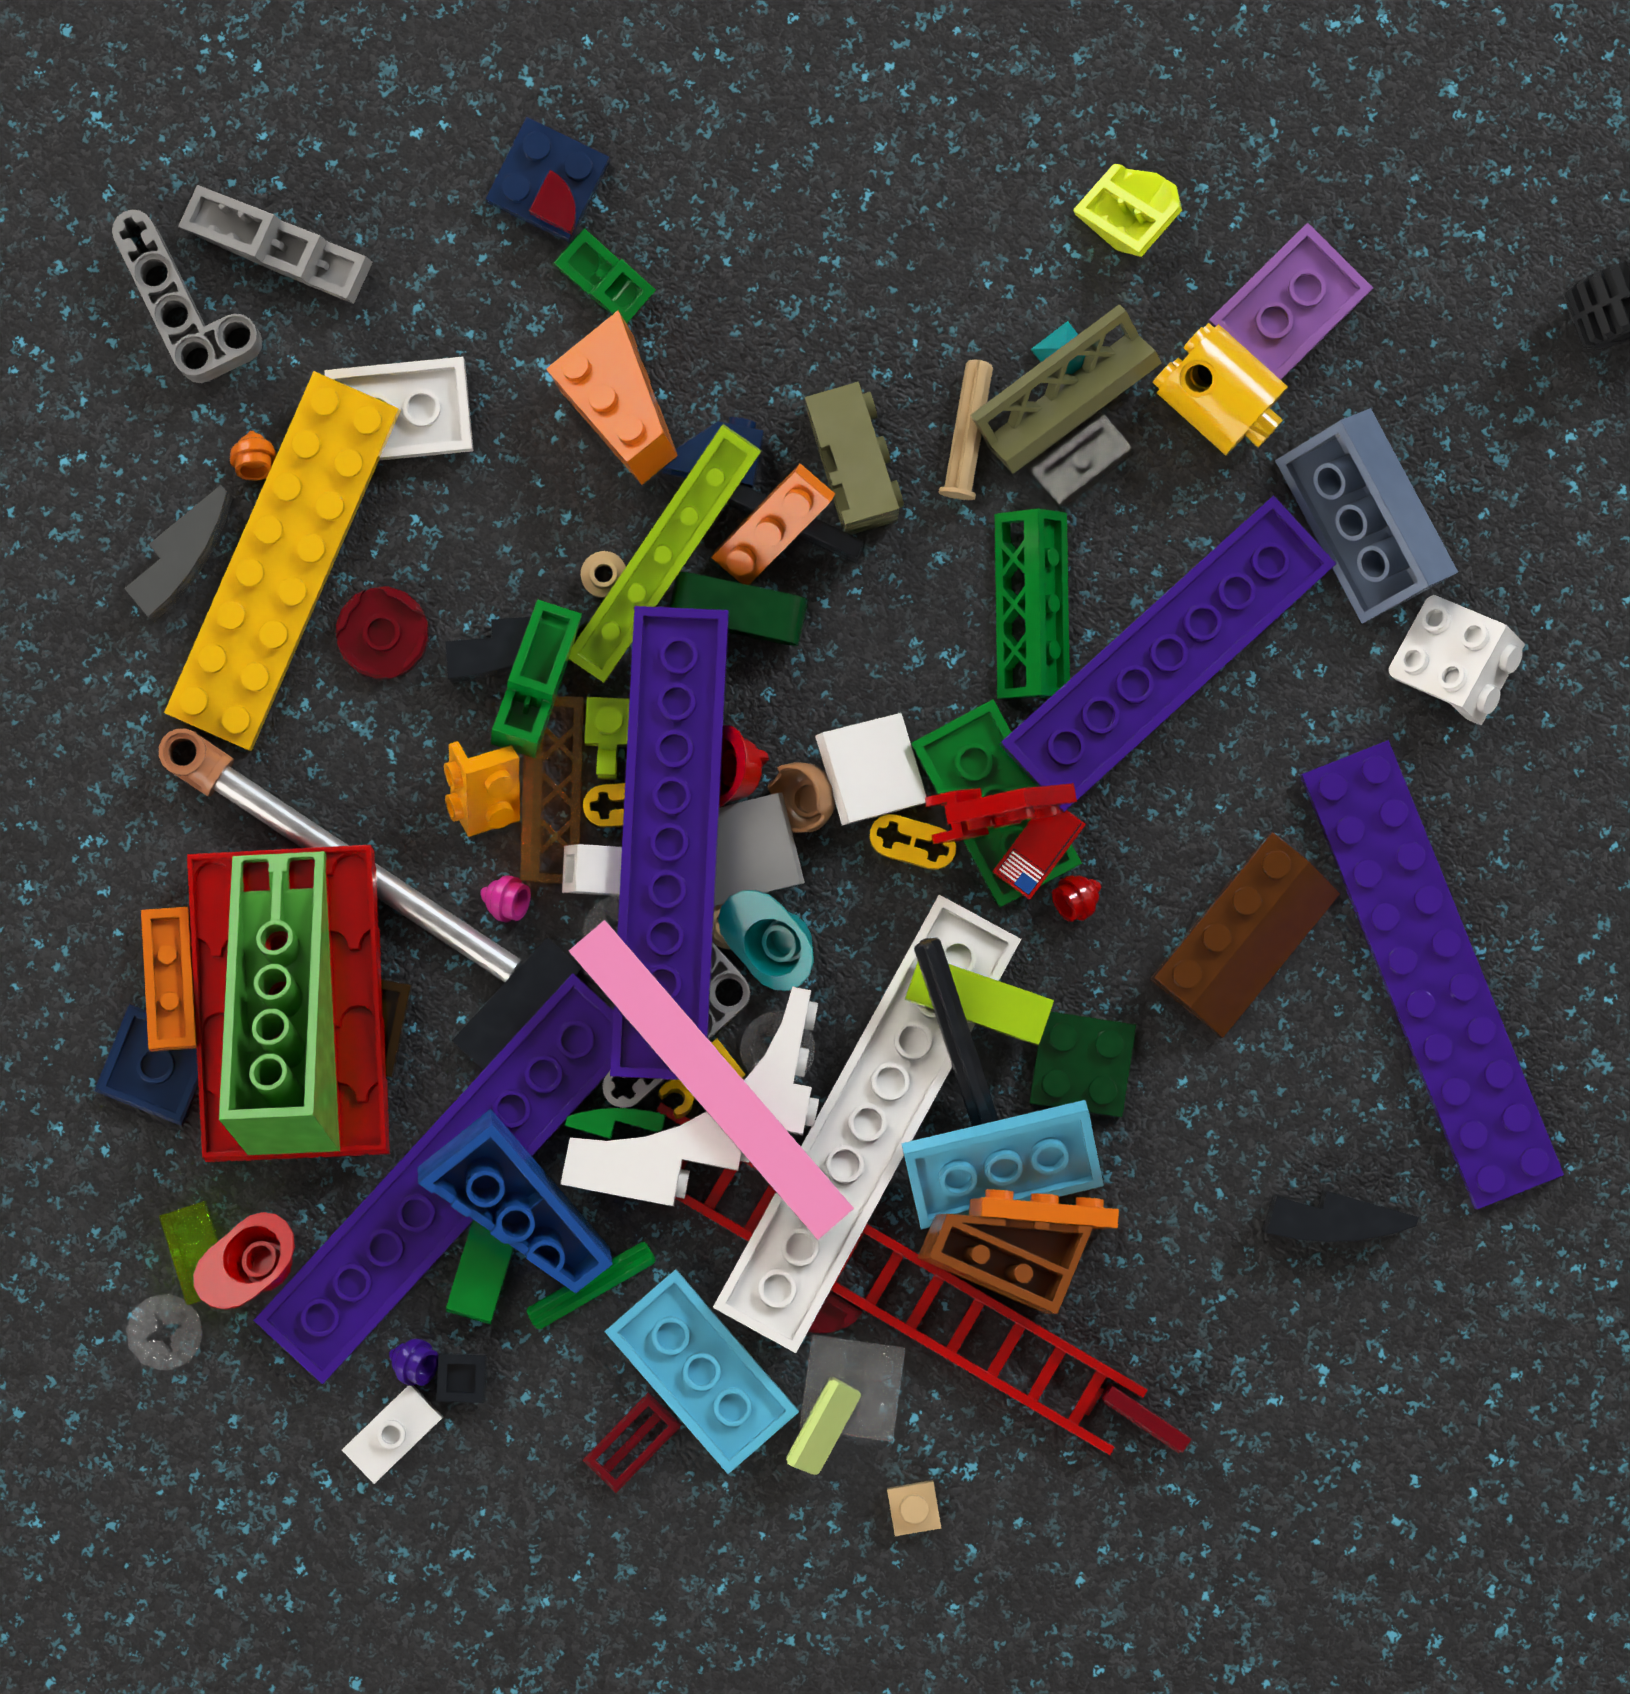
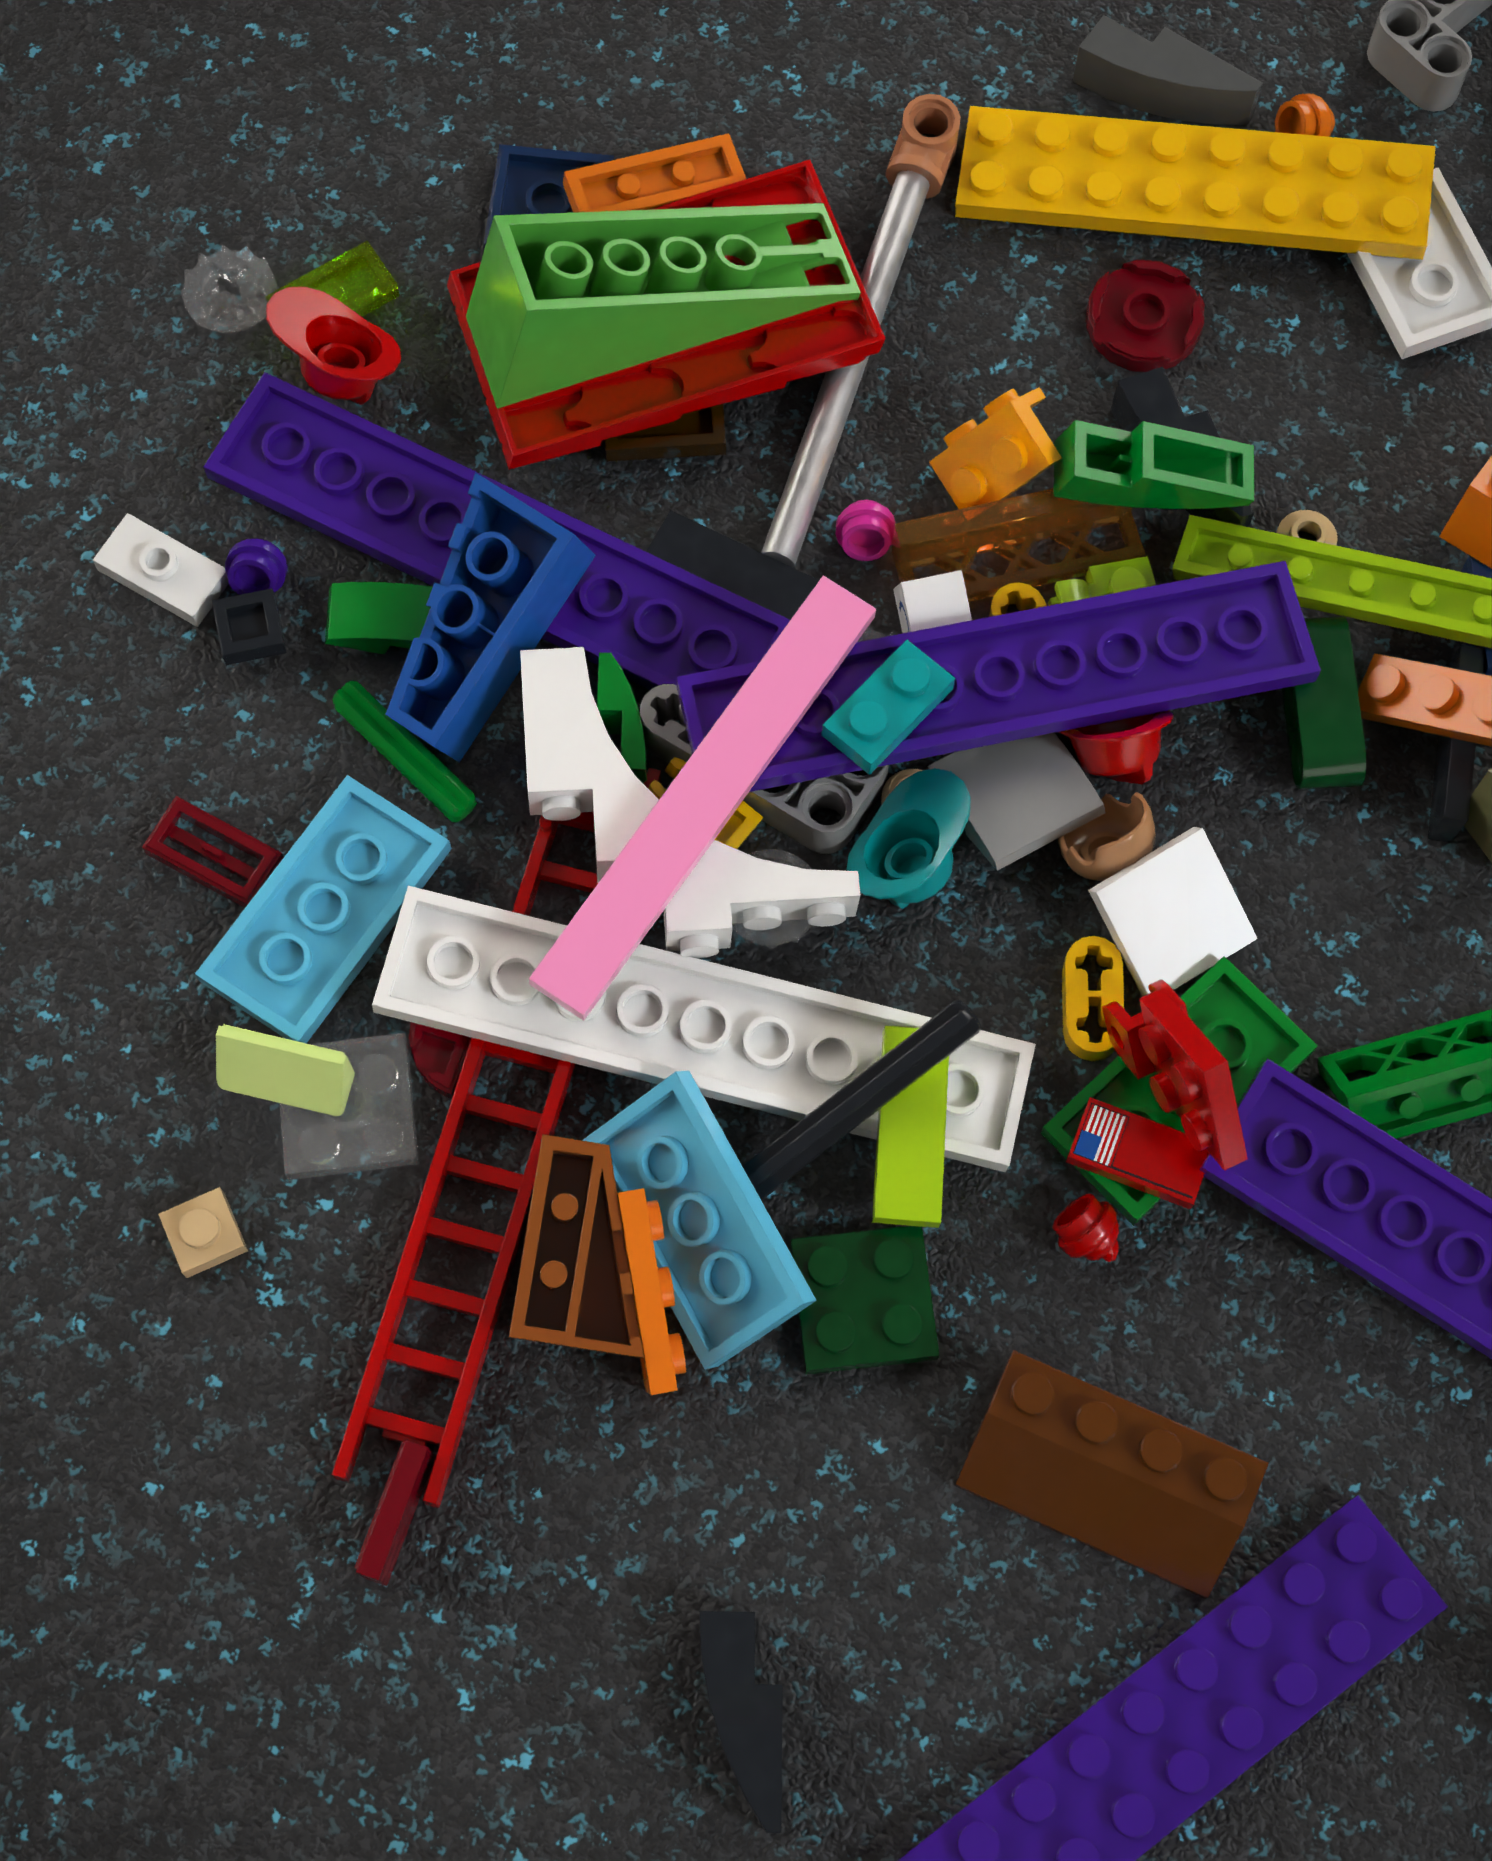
camera: 75 degrees right, 15 degrees down
none -> teal plate [821,639,955,775]

